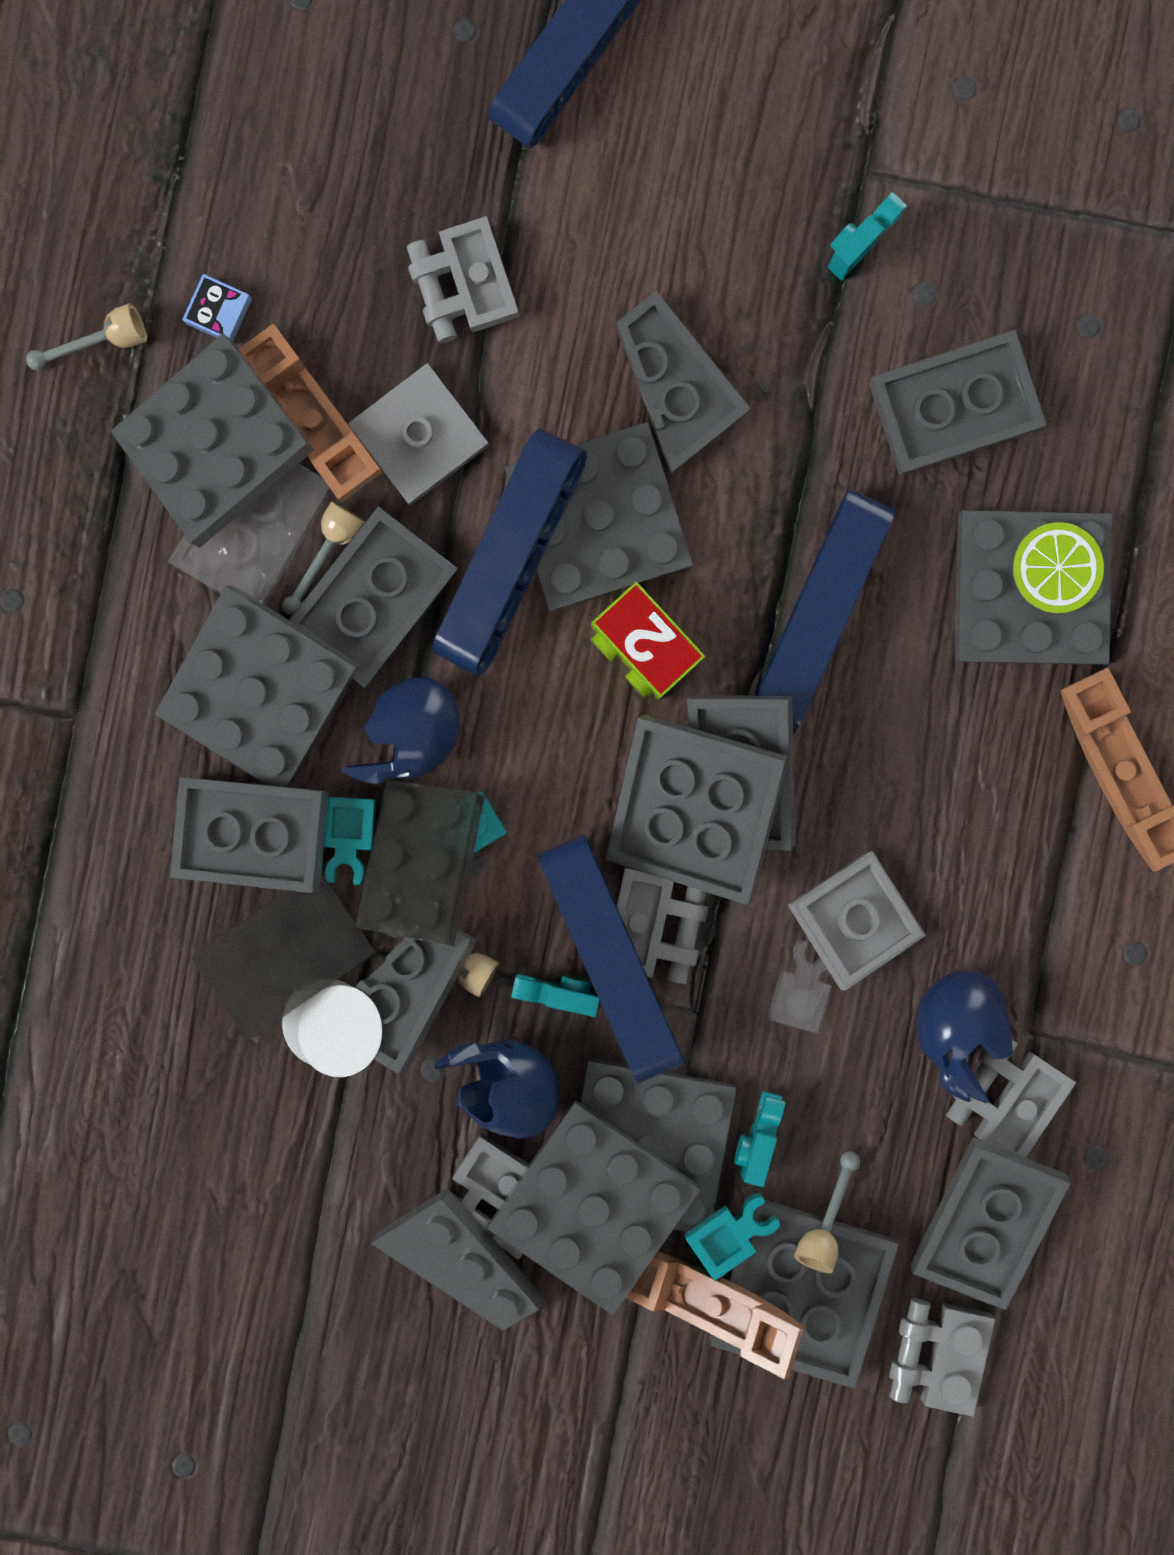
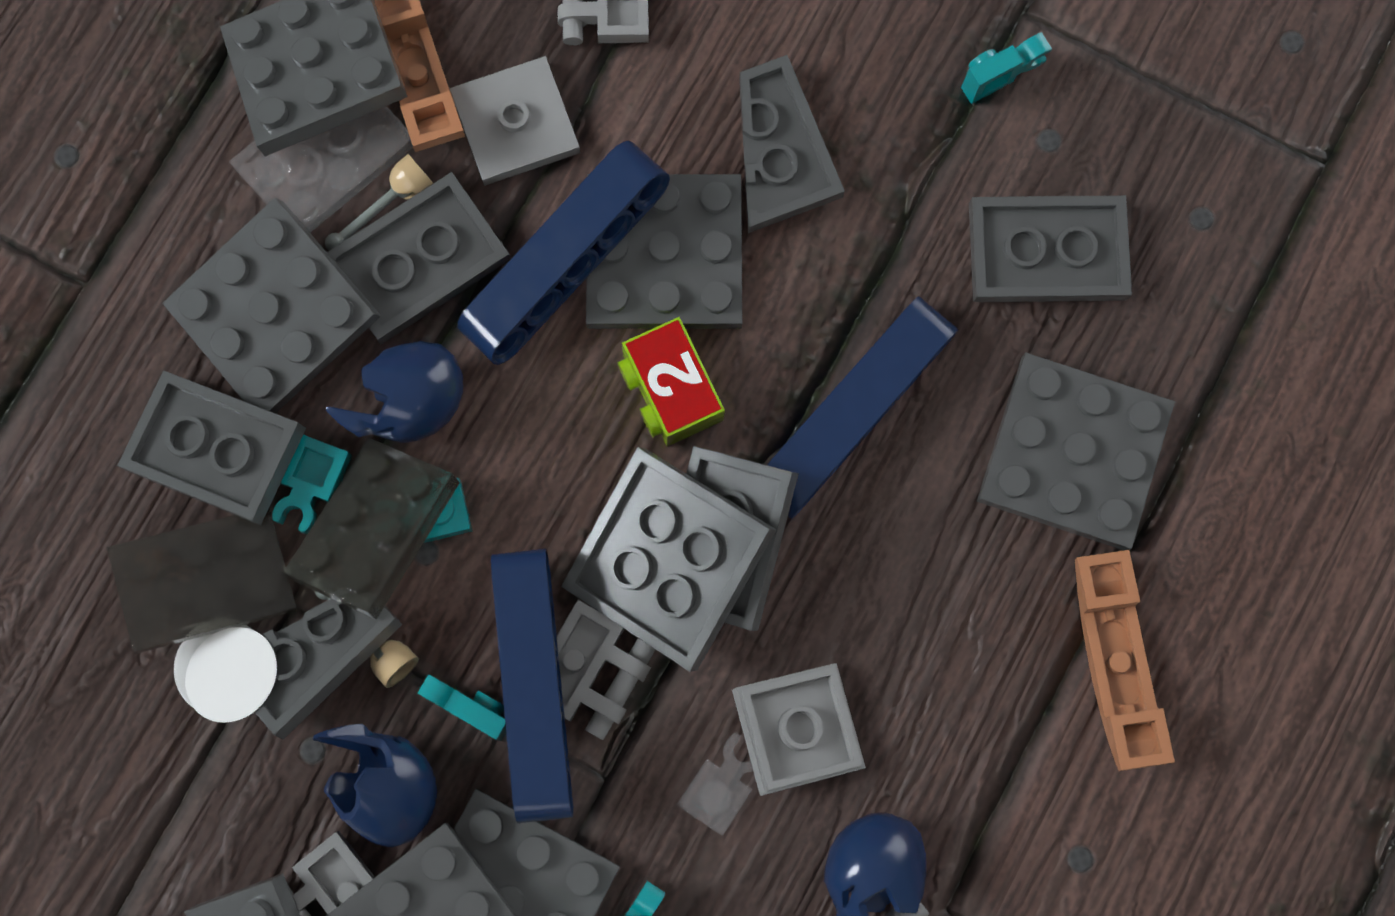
camera: 15 degrees right, 10 degrees down
lime sticker [1013,522,1104,613] -> none

